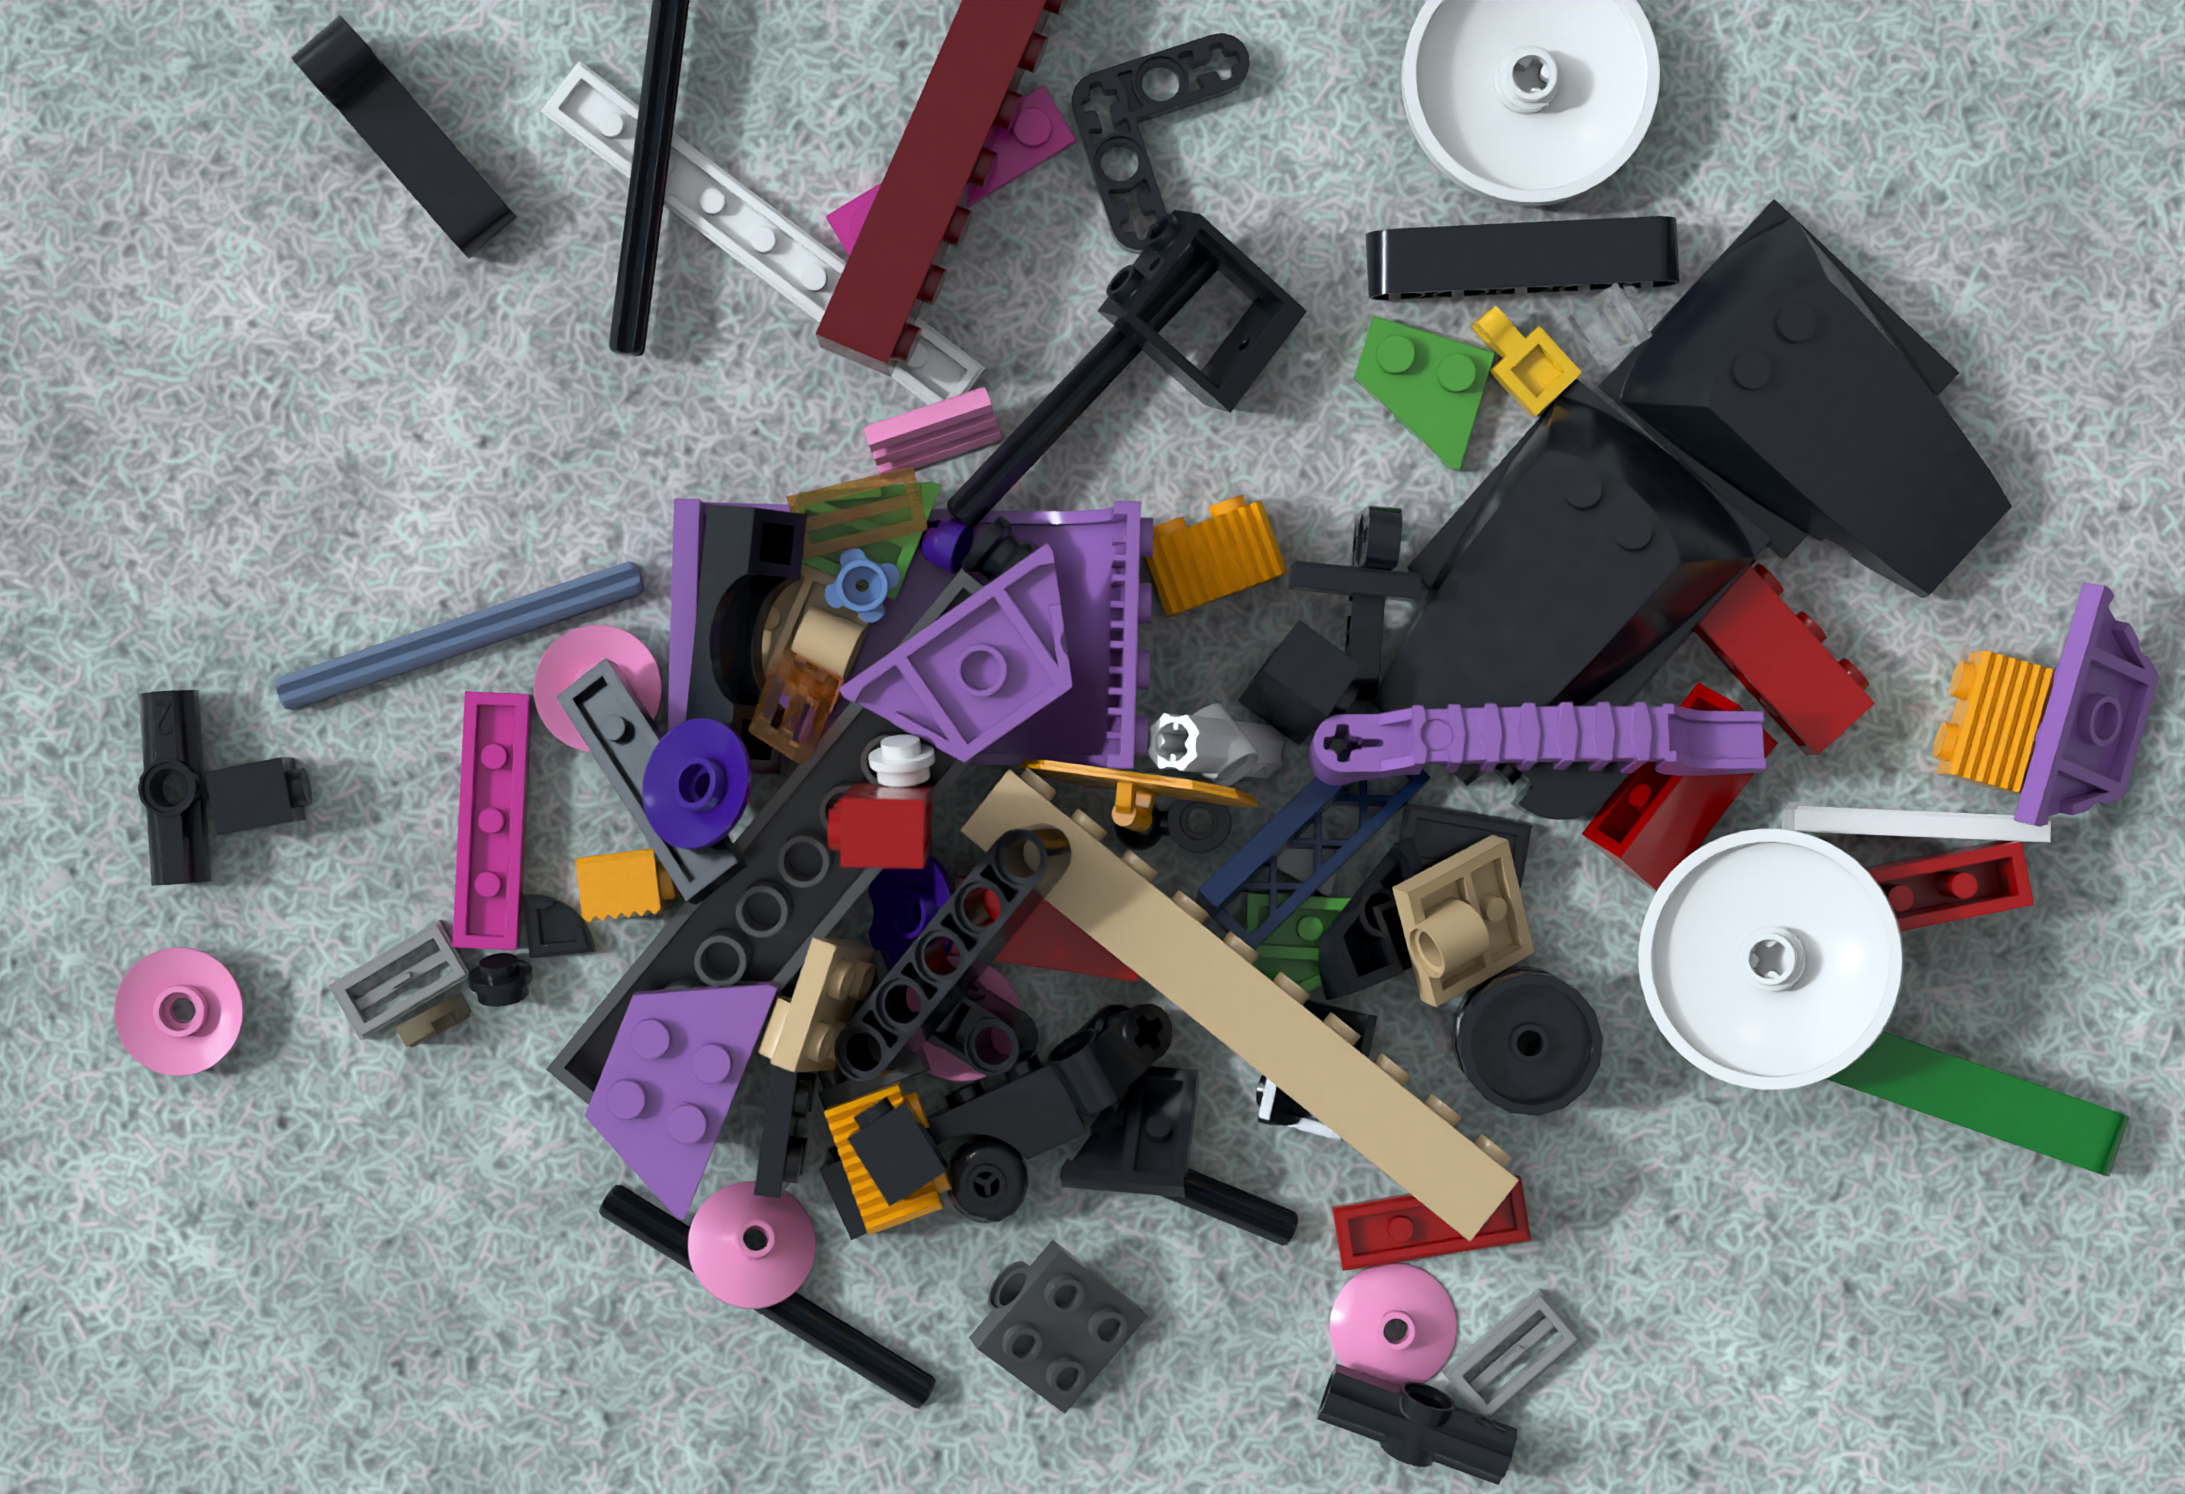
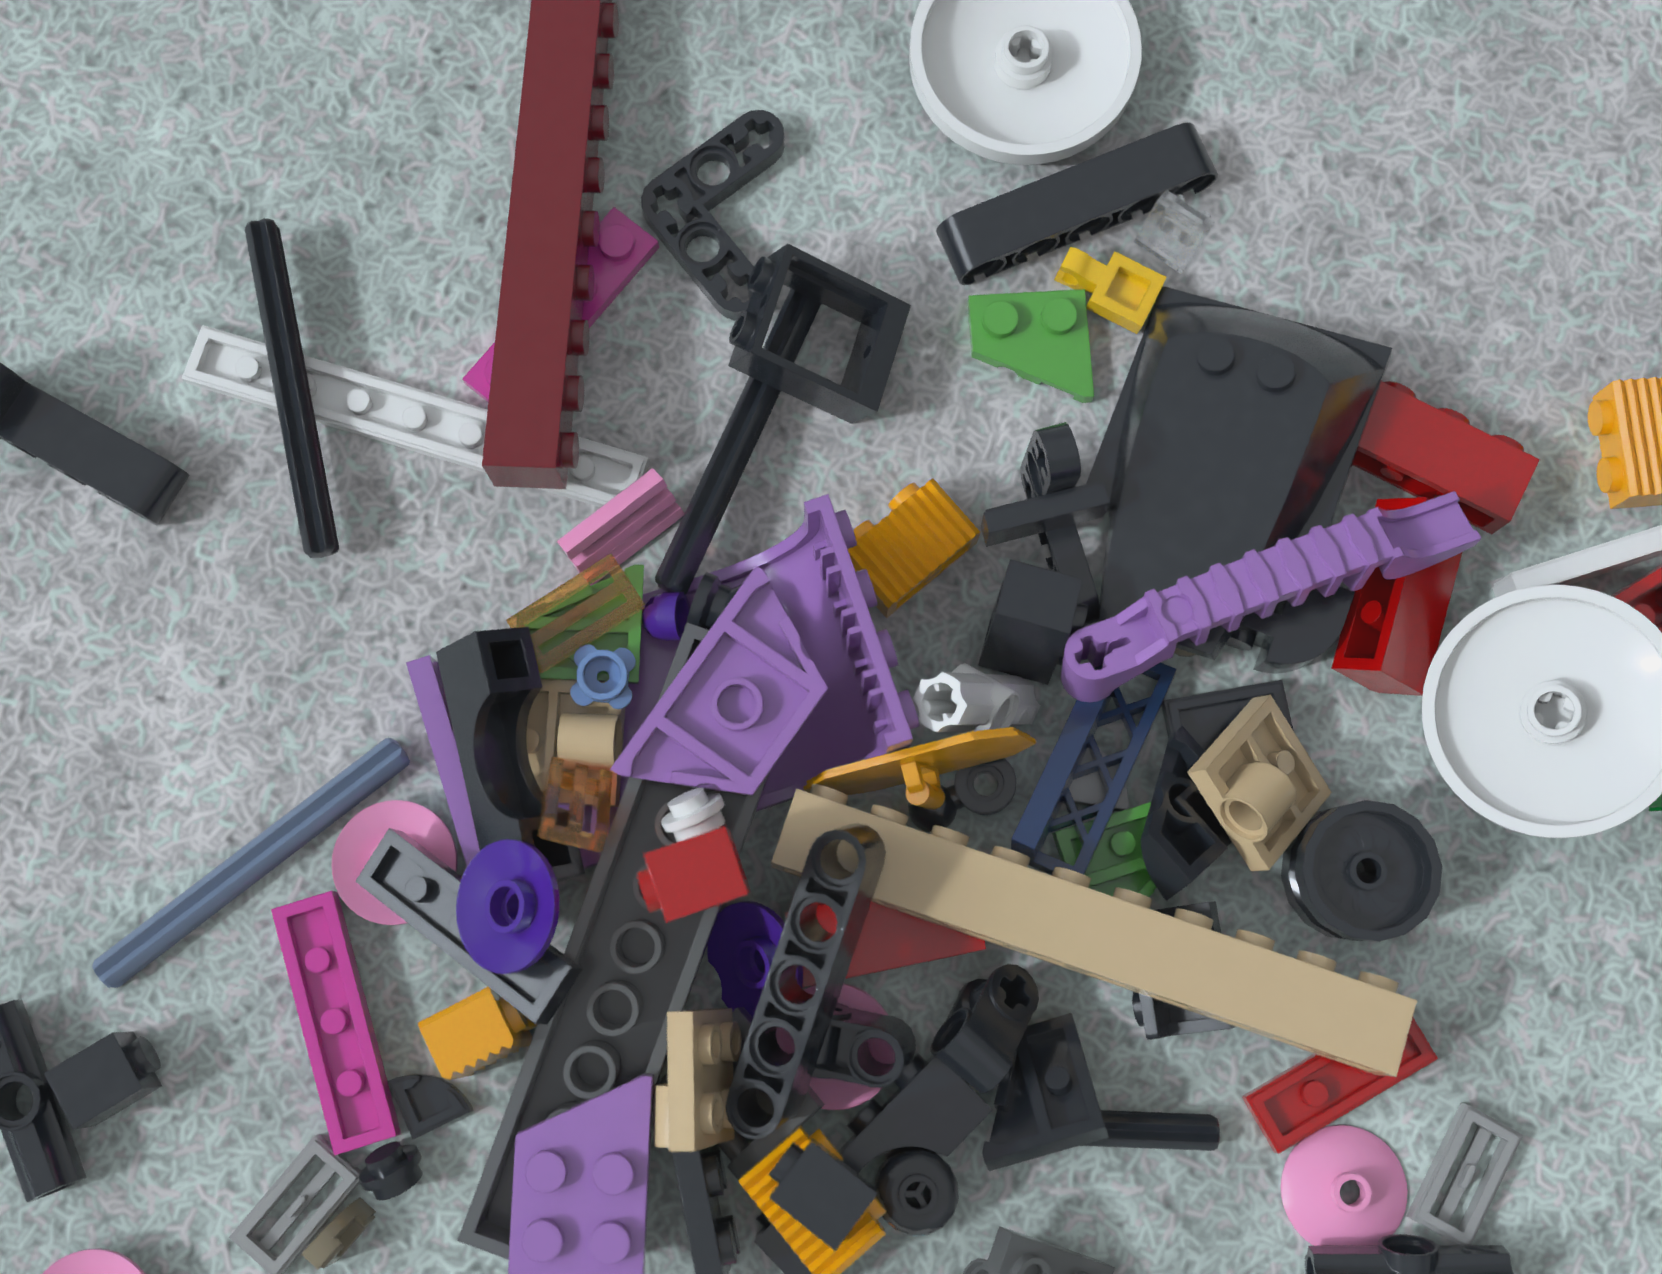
camera: 20 degrees left, 10 degrees down
black wedge [1598,199,2012,598] -> none

